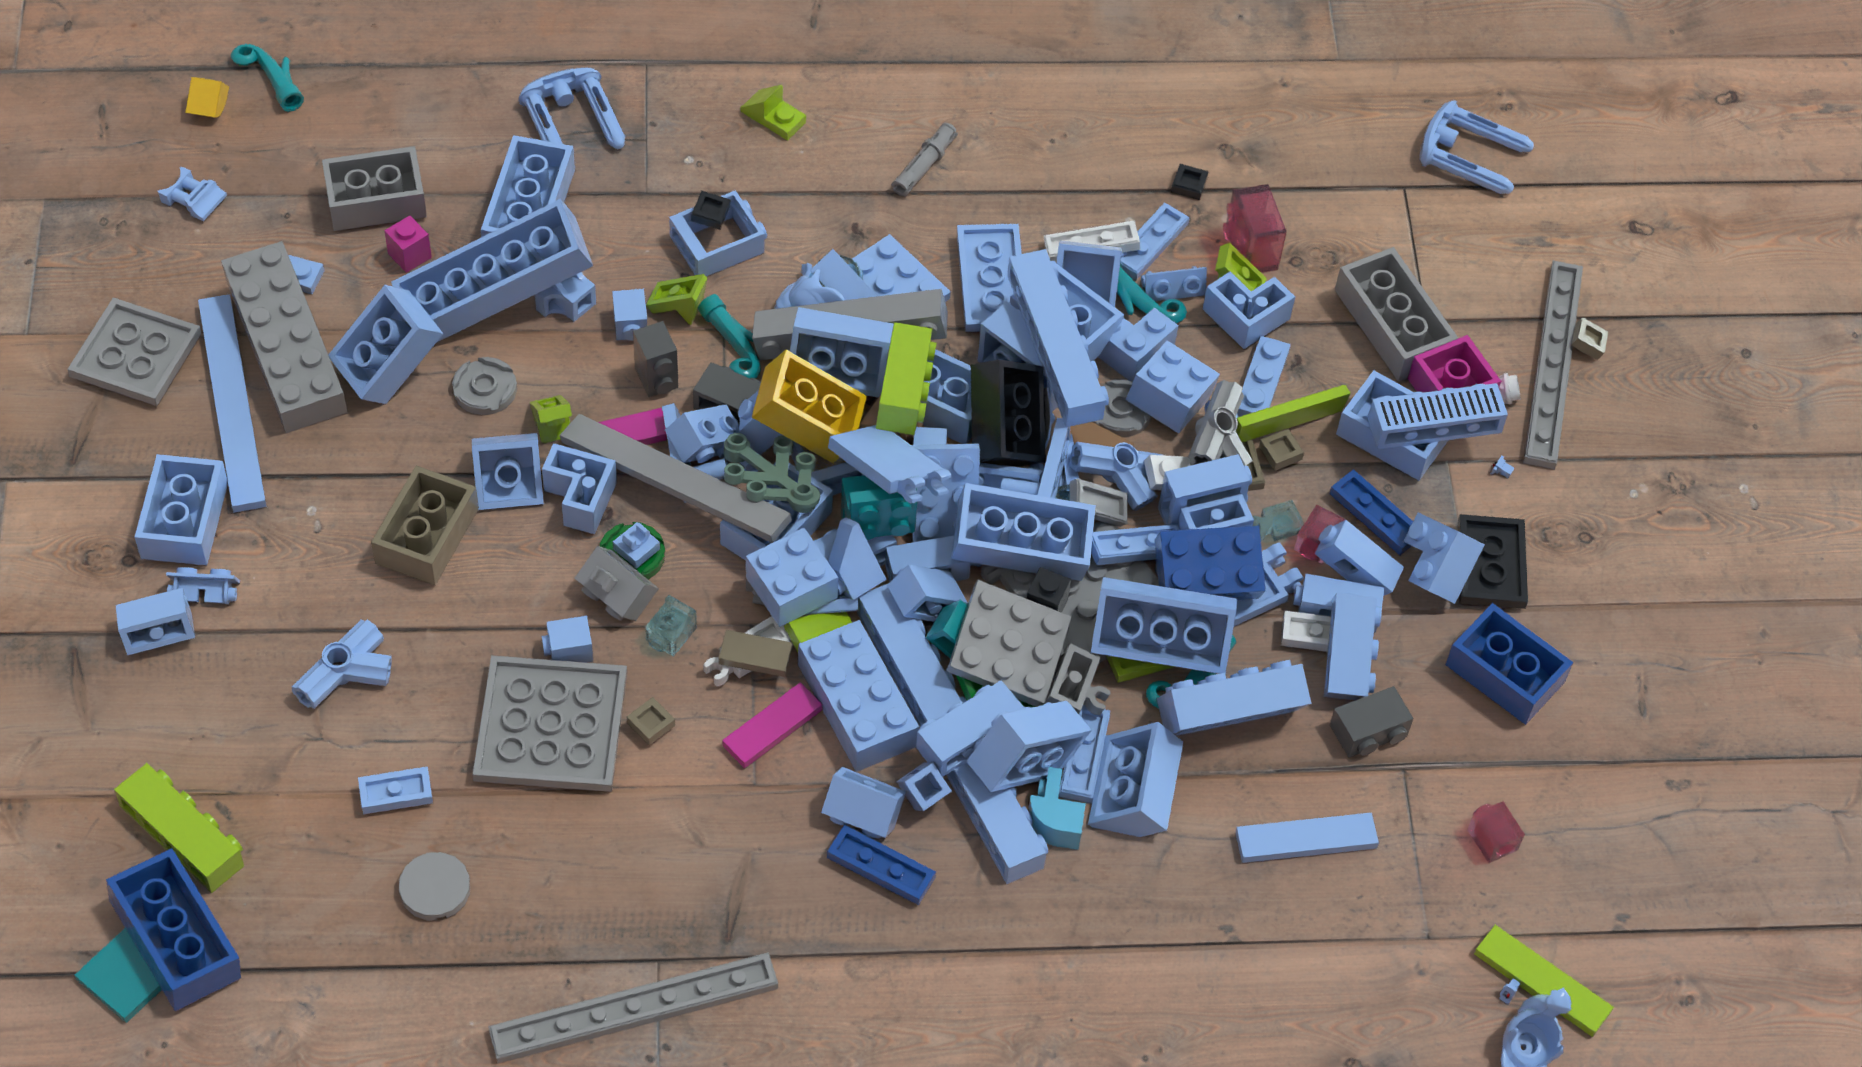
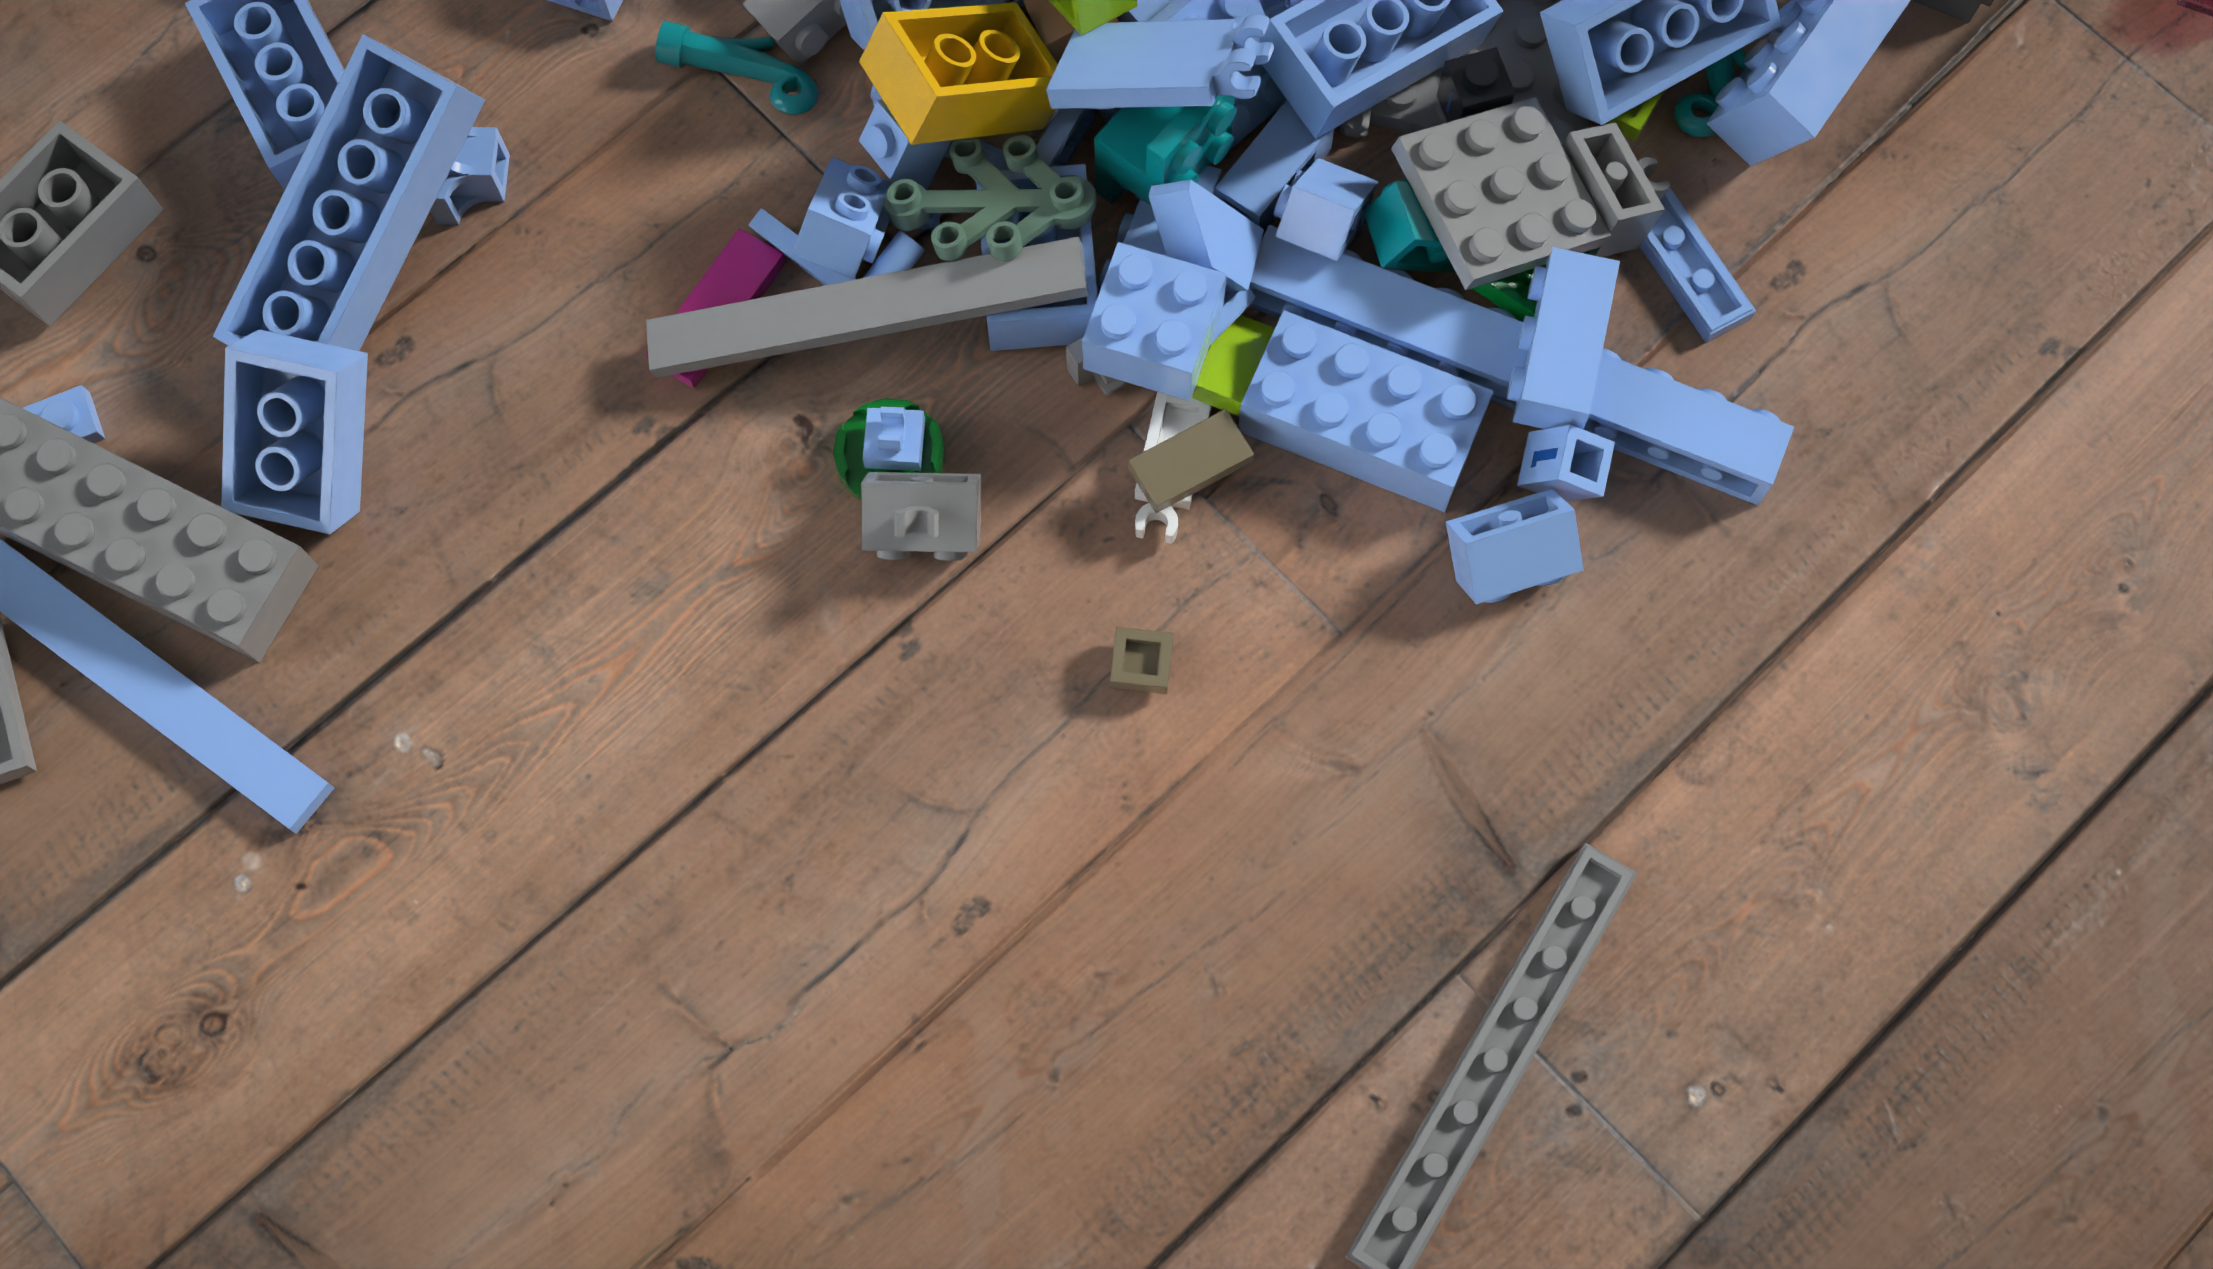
camera: 35 degrees left, 15 degrees up
light blue brick [116,588,195,655] -> none
light blue brick [134,454,228,566] -> none
light blue hinge [166,567,240,604] -> none
light blue piece [292,619,392,709] -> none
light blue plate [358,766,433,814] -> none
dark tan brick [371,465,479,586] -> none
dark pink brick [384,215,432,273] -> none
light grey tile [399,852,470,921] -> none
light grey tile [452,357,517,415] -> none
light blue slope [472,433,544,510] -> none
light grey plate [472,655,627,792] -> none
lime slope [530,395,572,443] -> none
light blue brick [541,616,593,663] -> none
light blue brick [542,443,617,534] -> none
light blue brick [612,289,648,341] -> none
dark grey brick [633,321,678,397] -> none
clear light blue brick [645,595,697,657] -> none
lime slope [646,274,707,325] -> none
dark grey brick [693,362,761,425] -> none
dark pink tile [722,682,823,769] -> none
blue plate [827,825,936,905] -> none
light blue brick [966,701,1092,792] -> none
medium azure brick [1028,767,1086,850] -> none
light blue slope [1088,722,1183,837] -> none
light blue tile [1235,812,1379,863] -> none

